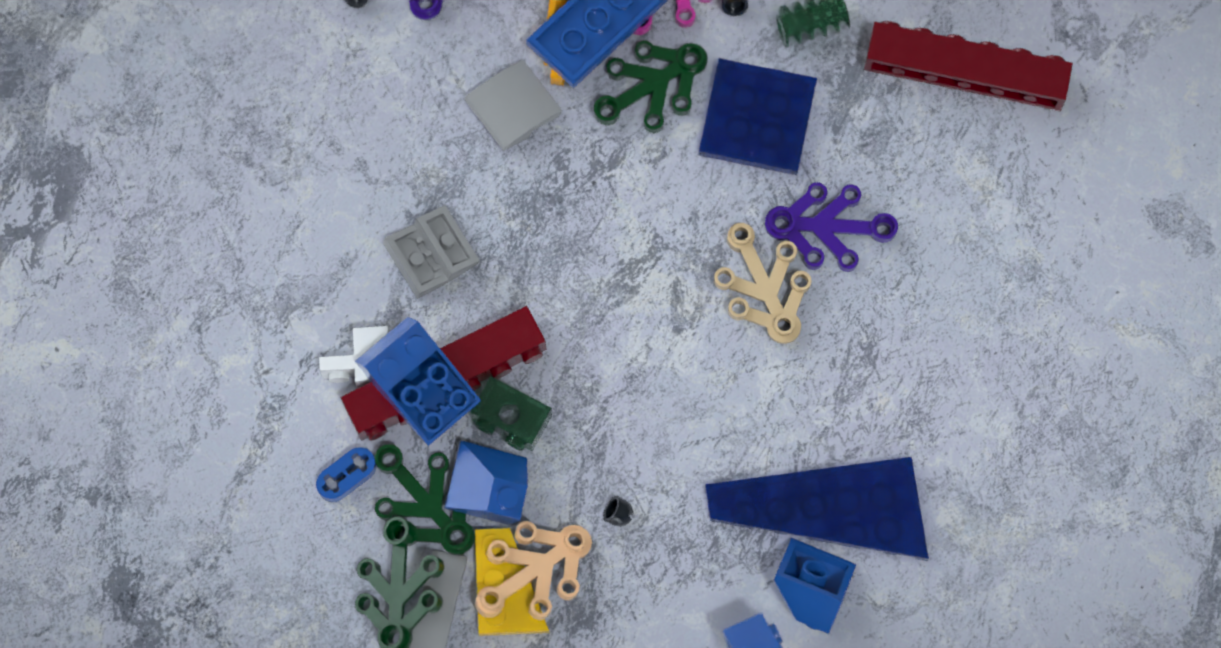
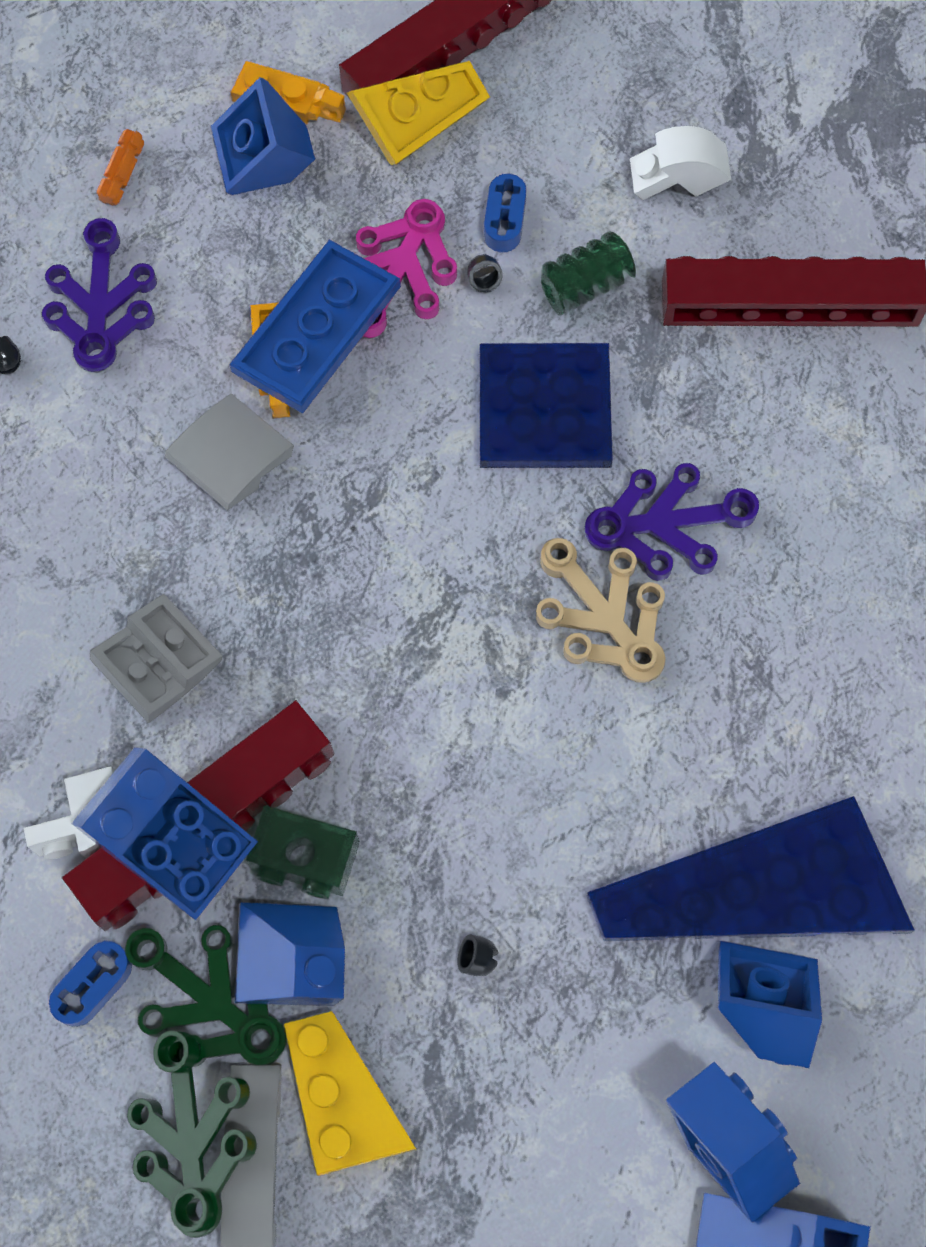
camera: 10 degrees left, 5 degrees down
light nougat plant [475,521,592,620] -> none
dark green plant [594,40,708,133] -> none

